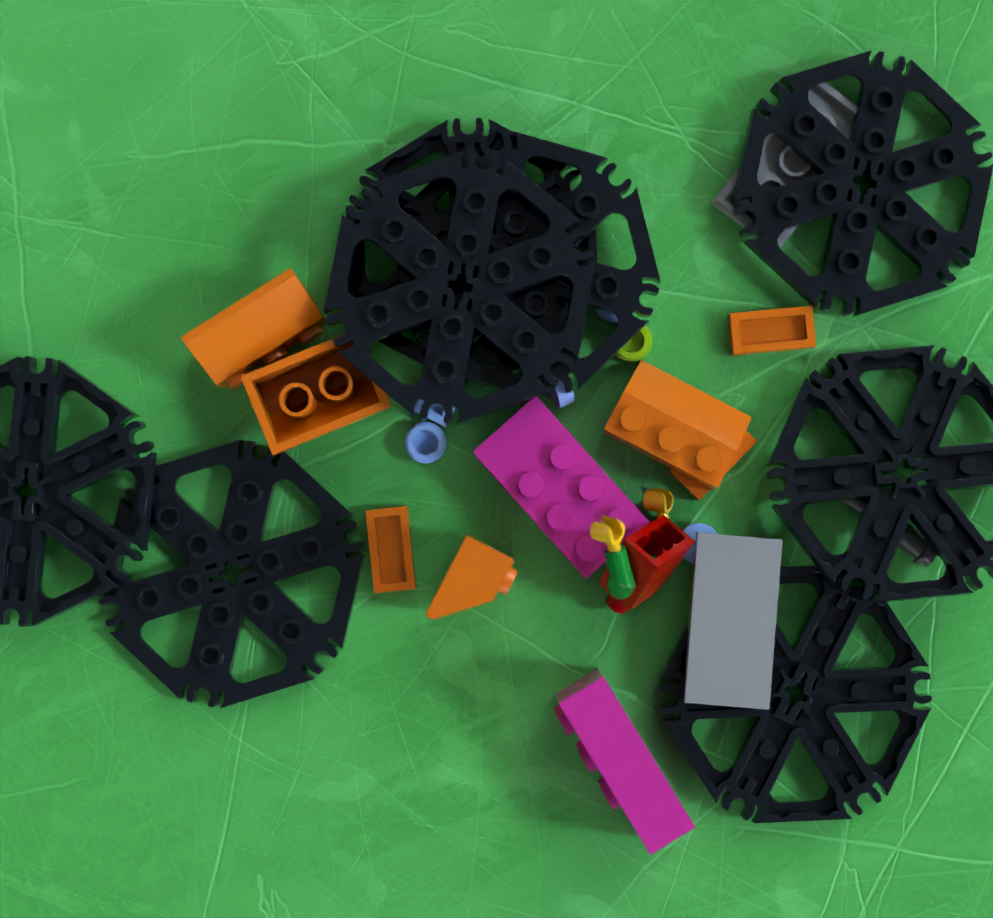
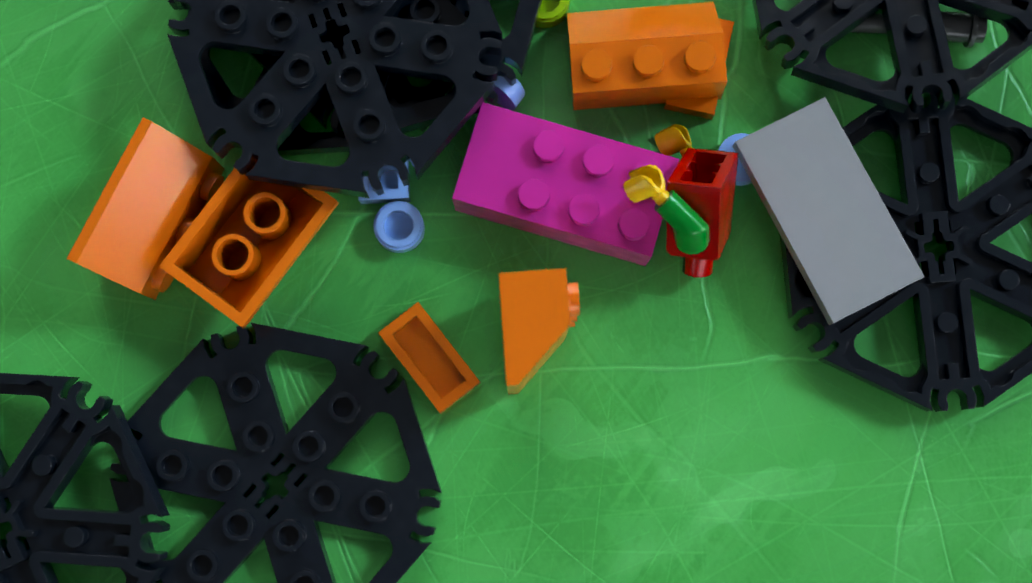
camera: 30 degrees left, 5 degrees down
dark pink brick [553,668,695,855] -> none

